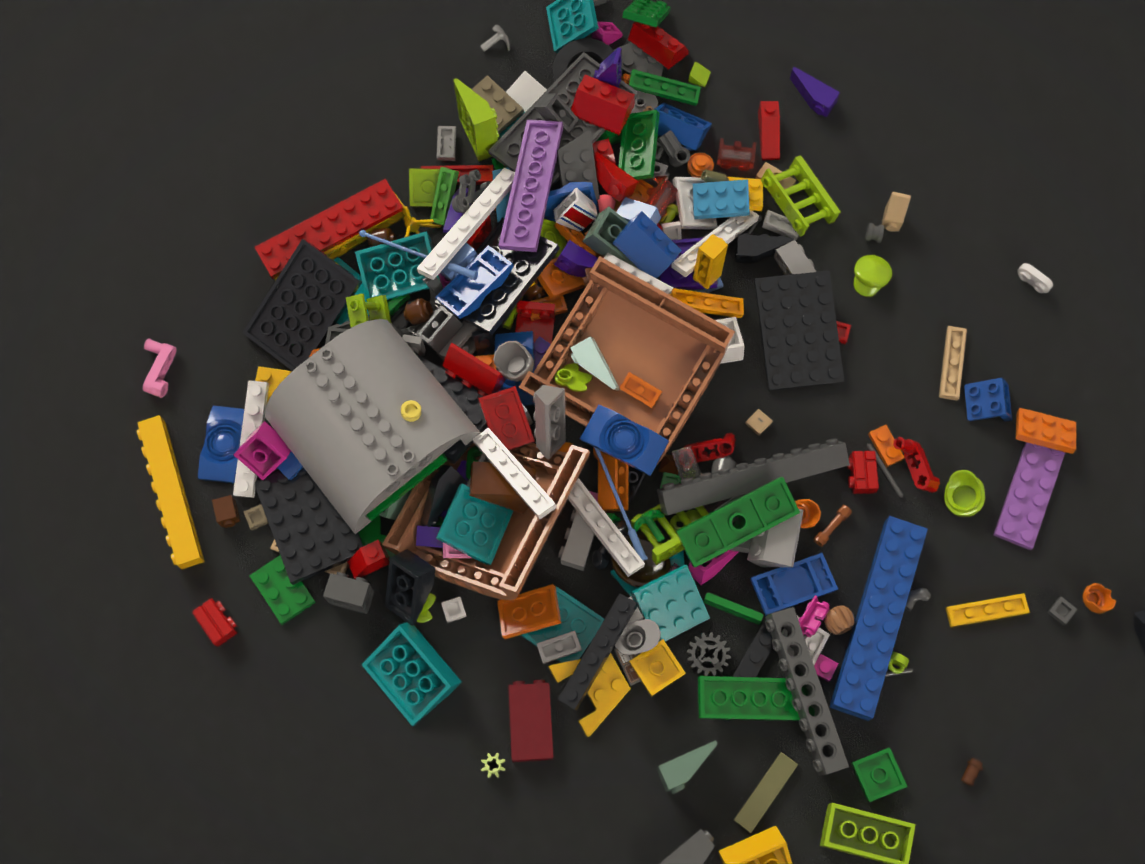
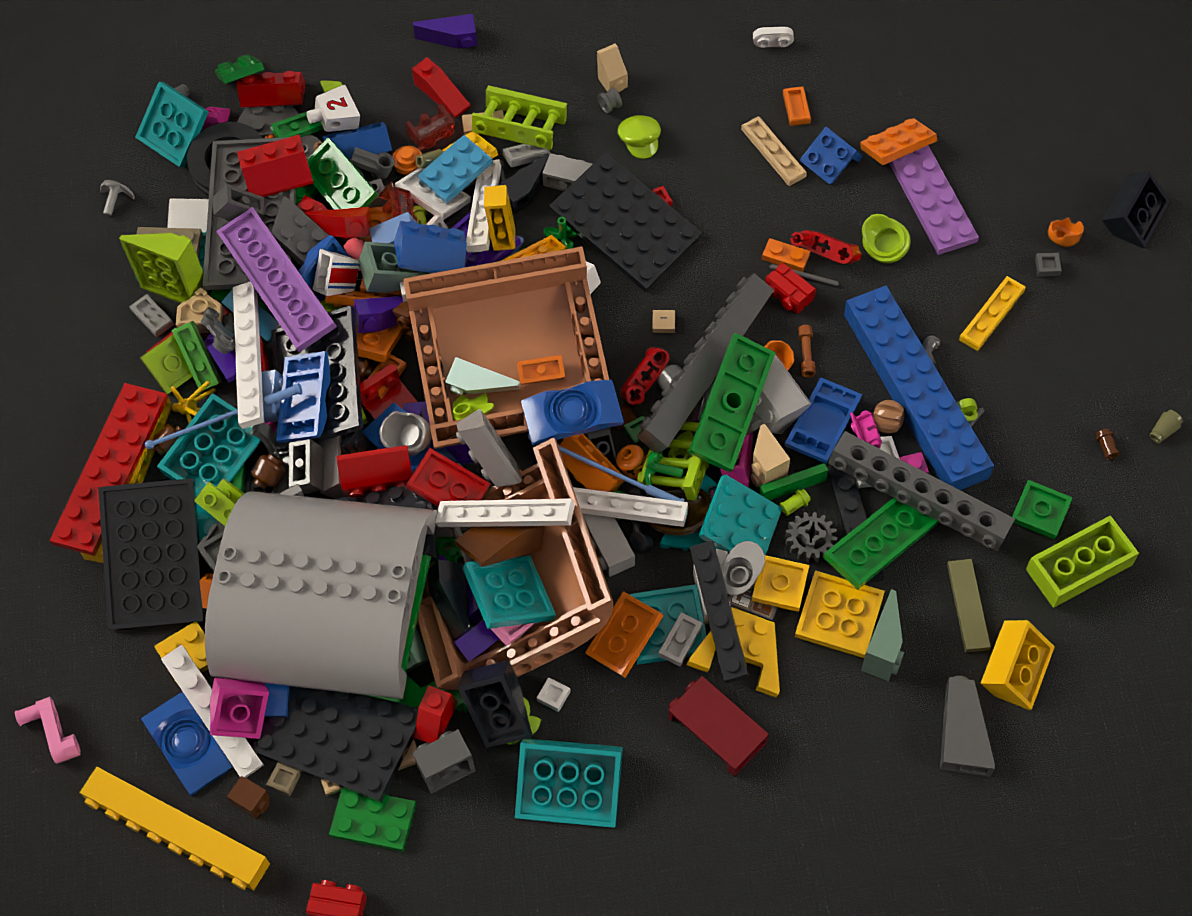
camera: 40 degrees left, 10 degrees down
light yellow tile [401,400,421,422] -> none
yellowish green gear [481,753,505,778] -> none
dark purple slope [593,48,622,88] -> none
clear slope [672,446,702,480] -> none
none -> tan plate [176,287,223,333]
none -> white torso [307,85,360,132]
none -> green plant [543,217,577,250]
none -> orange head [616,444,647,479]
none -> tan slope [750,424,790,487]
none -> lime pin [779,489,811,516]
none -> orange tile [783,86,811,126]
none -> yellow plate [795,570,885,658]
none -> olive cone [1149,410,1183,444]

